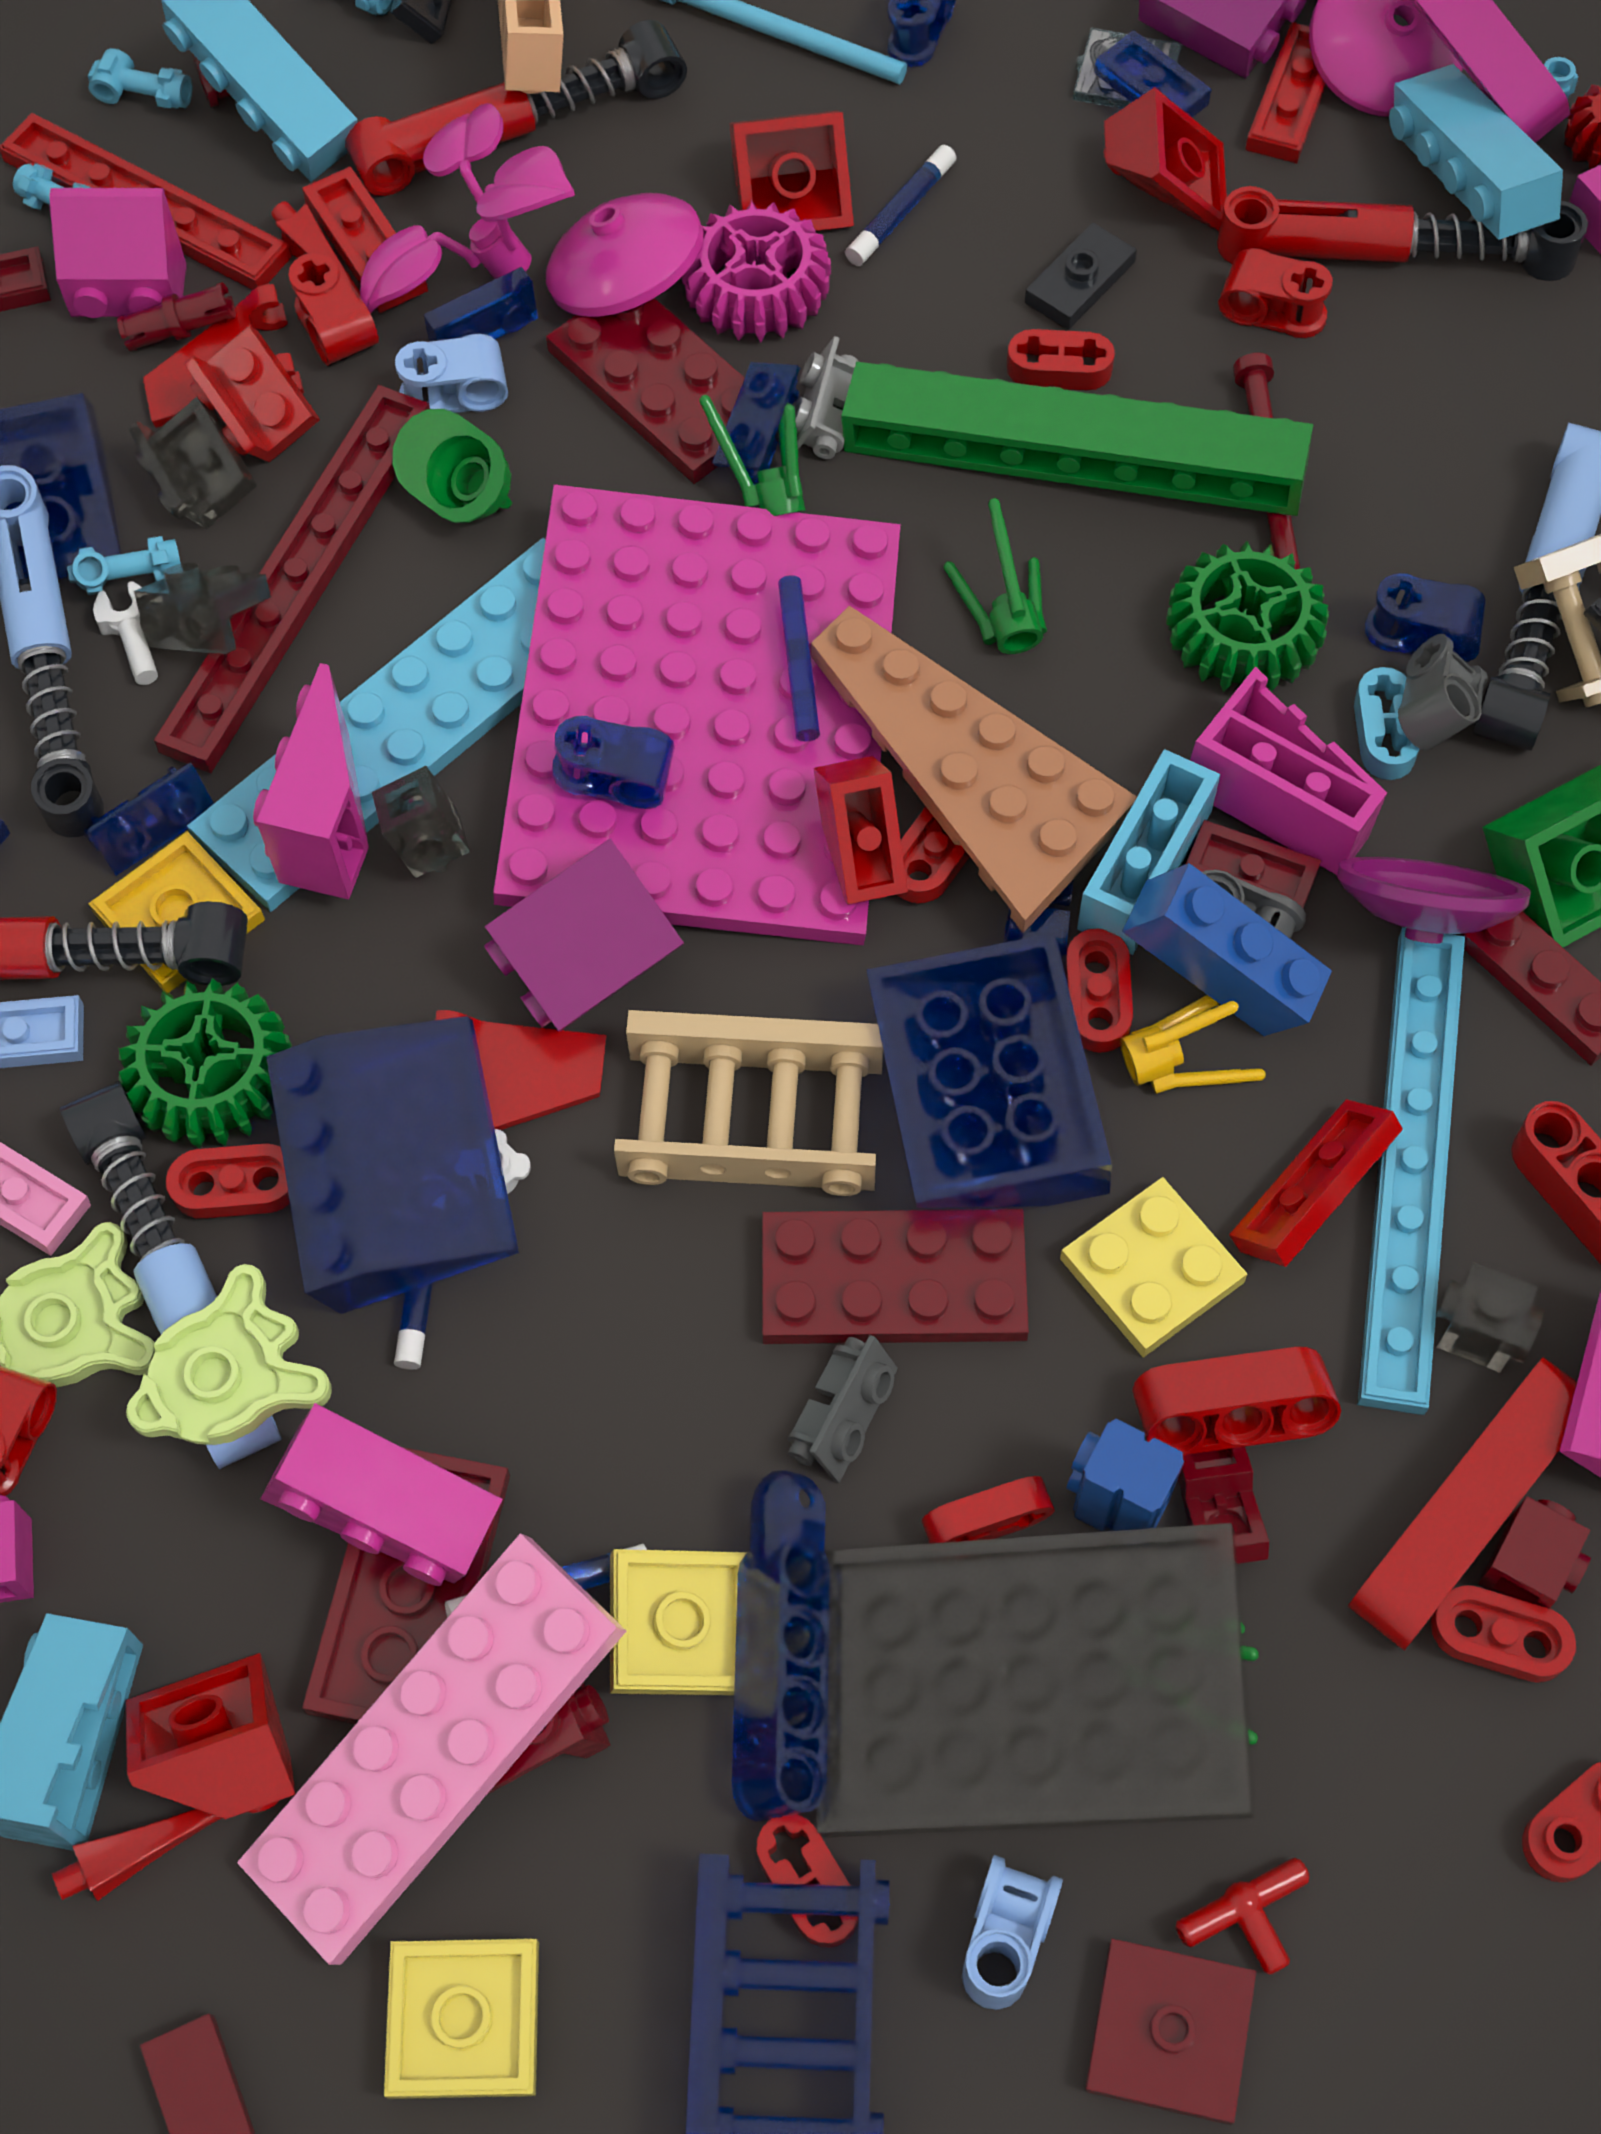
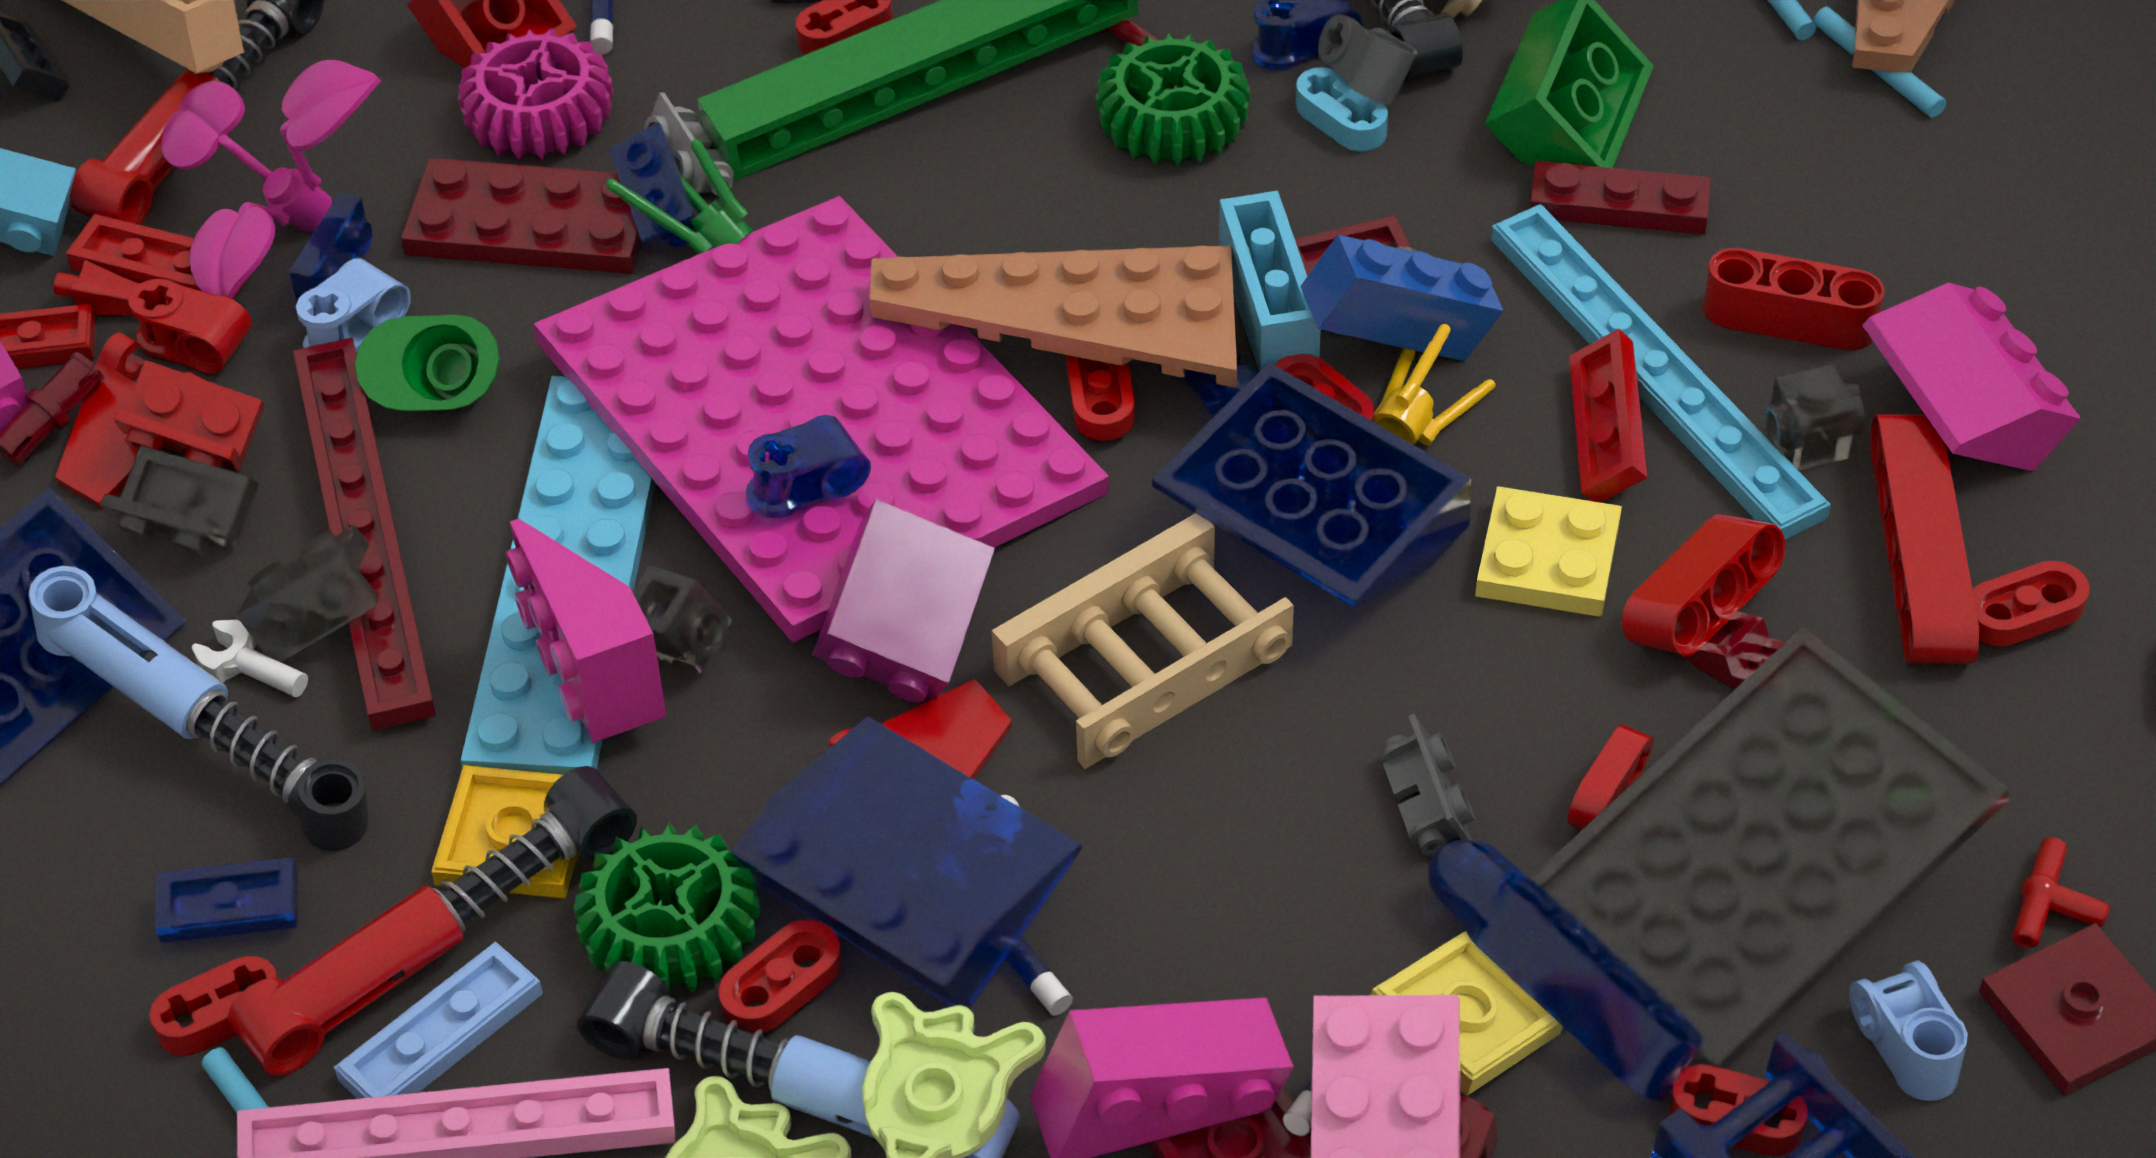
camera: 40 degrees left, 15 degrees down
medium azure bar [67,536,182,595] -> none
clear blue hinge [84,763,214,876] -> none
dark pink dish [545,193,703,317] -> none
dark red plate [763,1209,1029,1344] -> none
clear blue bar [778,575,820,742] -> none
red slope [813,756,908,905] -> none
green plant [944,498,1047,654] -> none
blue brick [1066,1419,1185,1551] -> none
dark pink wedge [1190,667,1387,875] -> none
magenta dish [1337,857,1531,944] -> none
dark red brick [1478,1496,1591,1609] -> none

